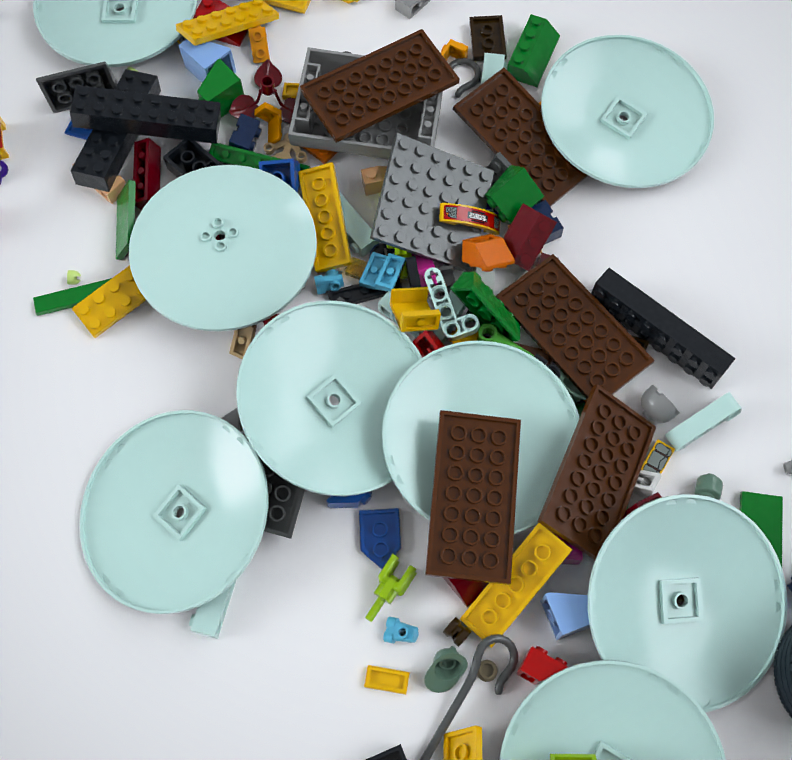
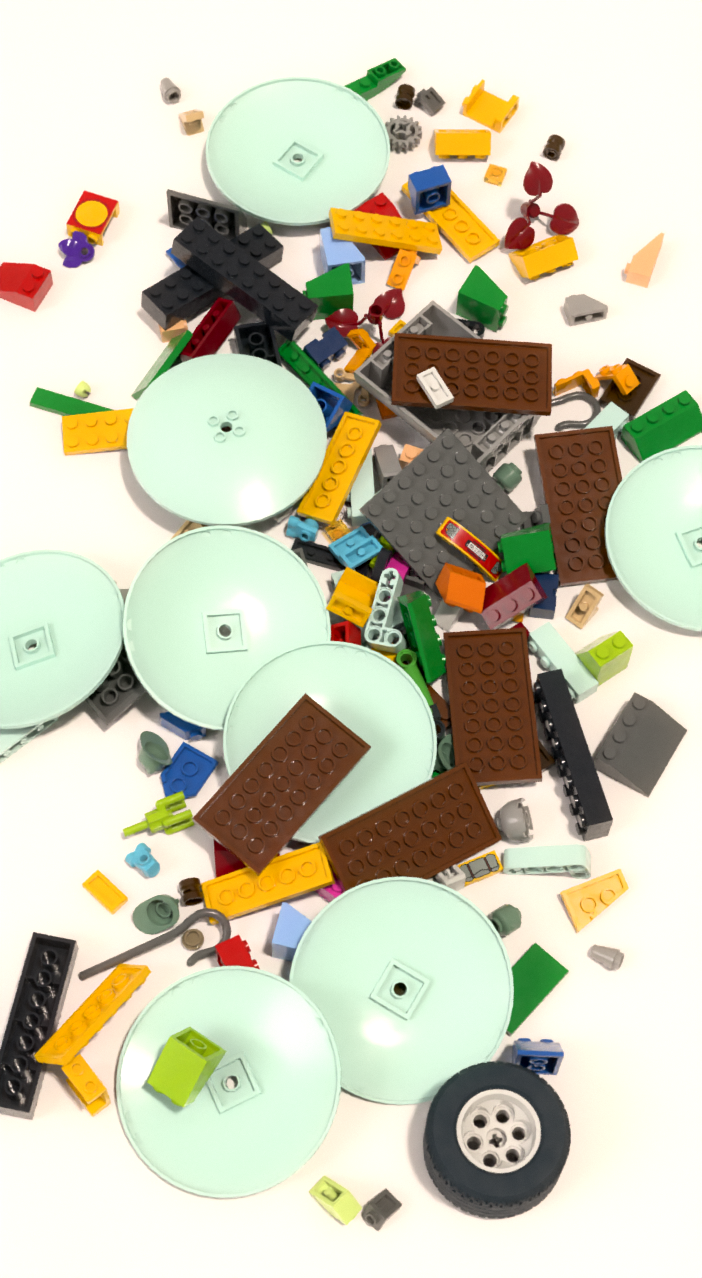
camera: 30 degrees right, 5 degrees down
none -> sand green piece [138,731,172,775]
none -> tan slope [179,109,204,136]
none -> light grey slope [373,444,402,489]
none -> white plate [416,367,454,409]
none -> green slope [456,265,509,332]
none -> sand green head [493,463,522,492]
none -> light aqua brick [527,621,599,704]
none -> yellow wing [560,869,629,933]
none -> tan slope [565,583,604,629]
none -> lime slope [575,630,634,686]
none -> dark grey slope [594,692,687,798]
none -> light orange bracket [595,364,640,395]

